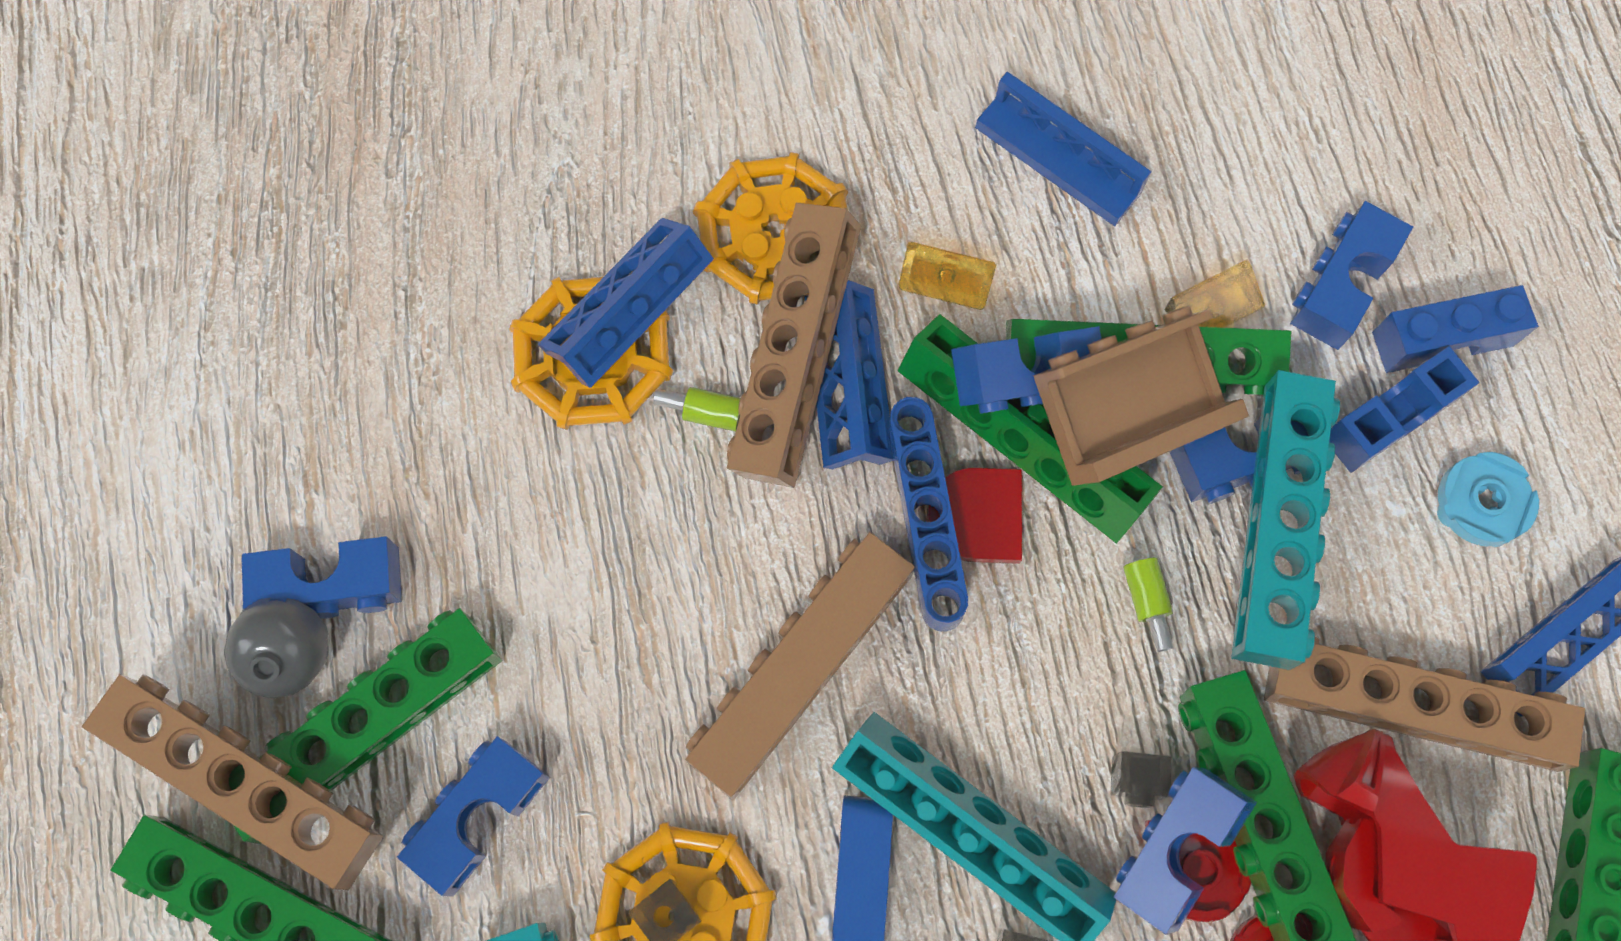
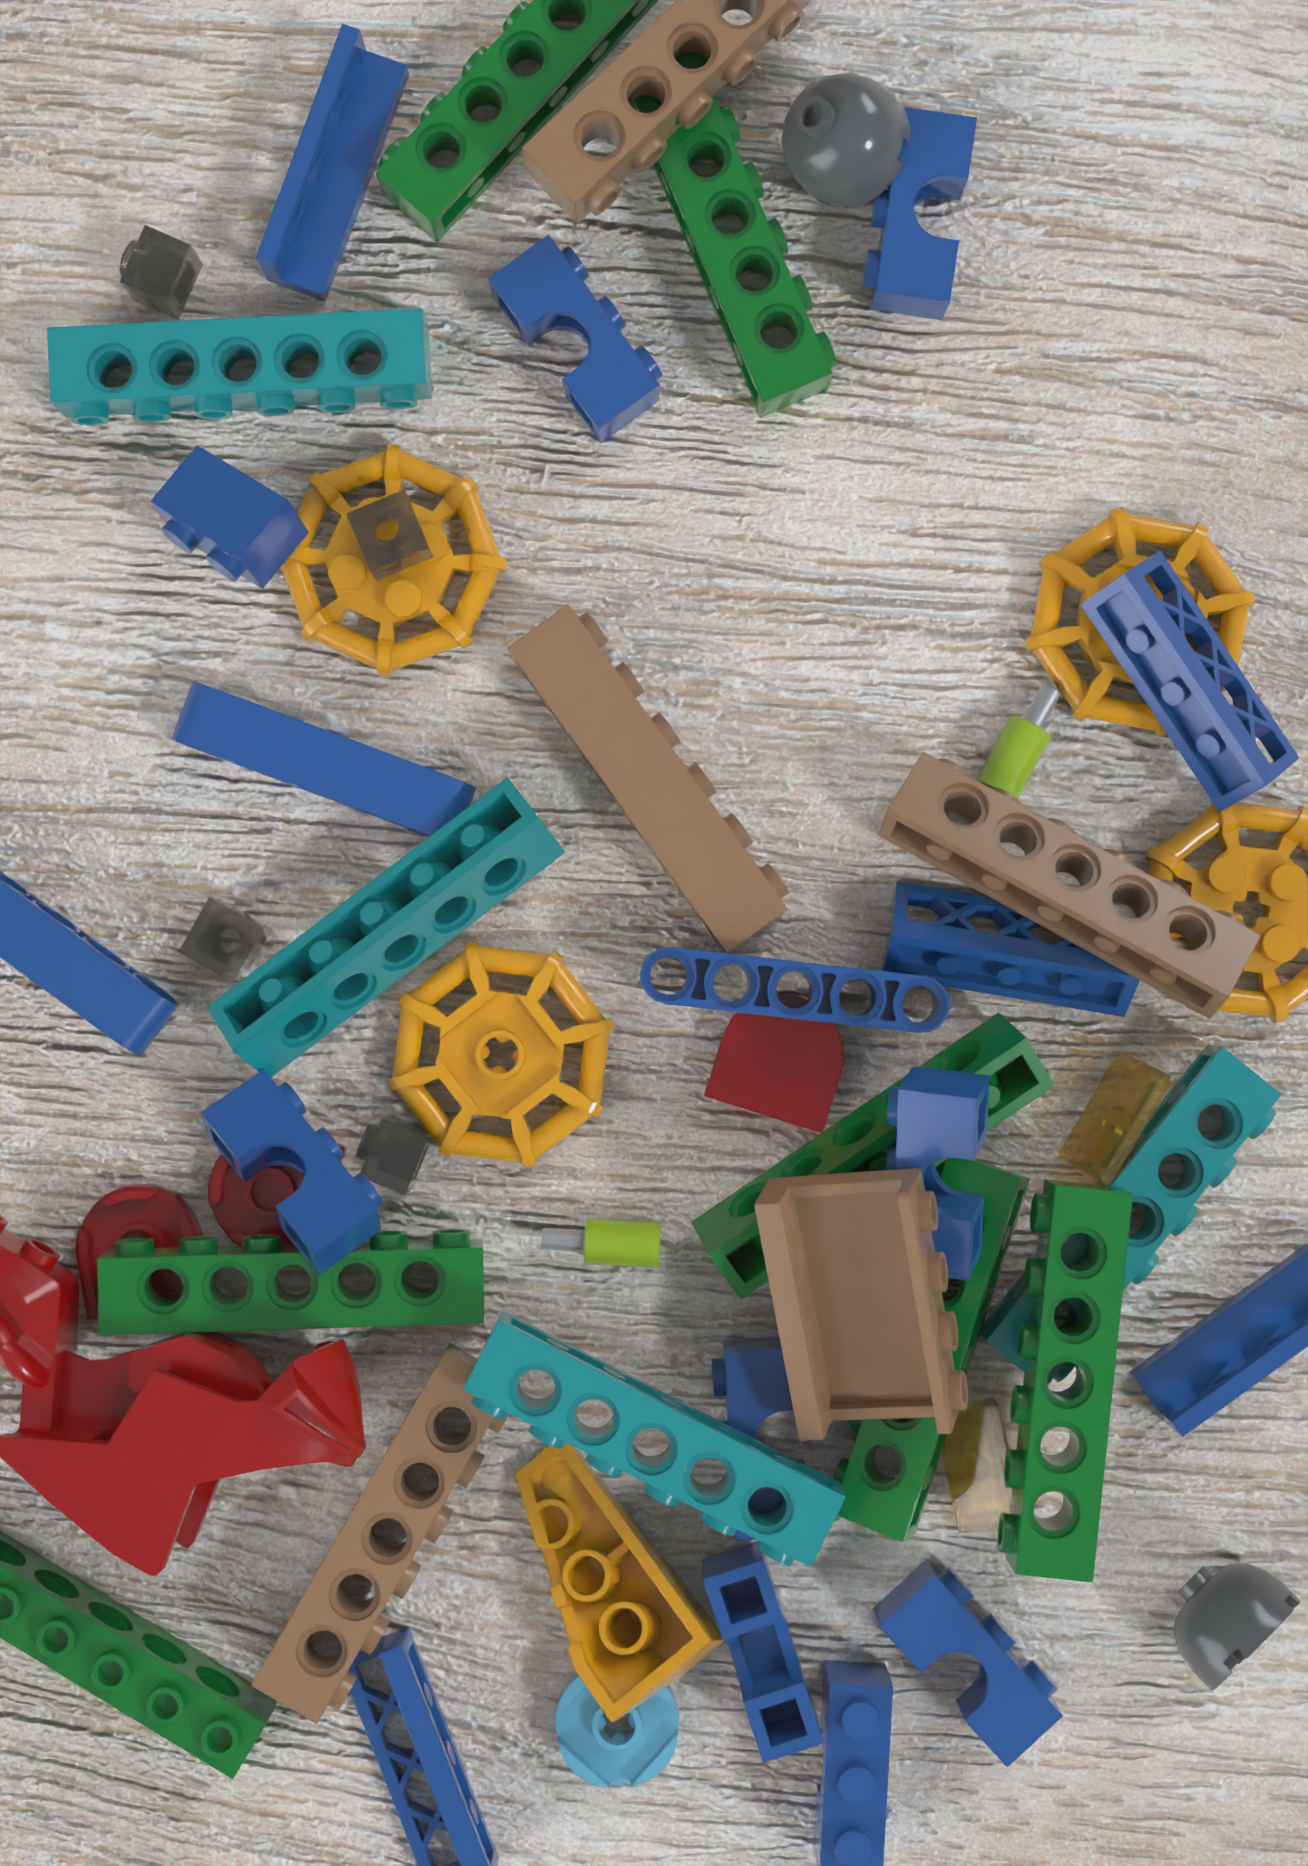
camera: 105 degrees right, 15 degrees up
none -> light orange plate [387,940,615,1168]
none -> light orange wedge [515,1442,726,1723]
none -> teal brick [980,1045,1282,1385]
none -> green brick [997,1179,1133,1583]
none -> dark grey cylinder [1174,1563,1301,1691]

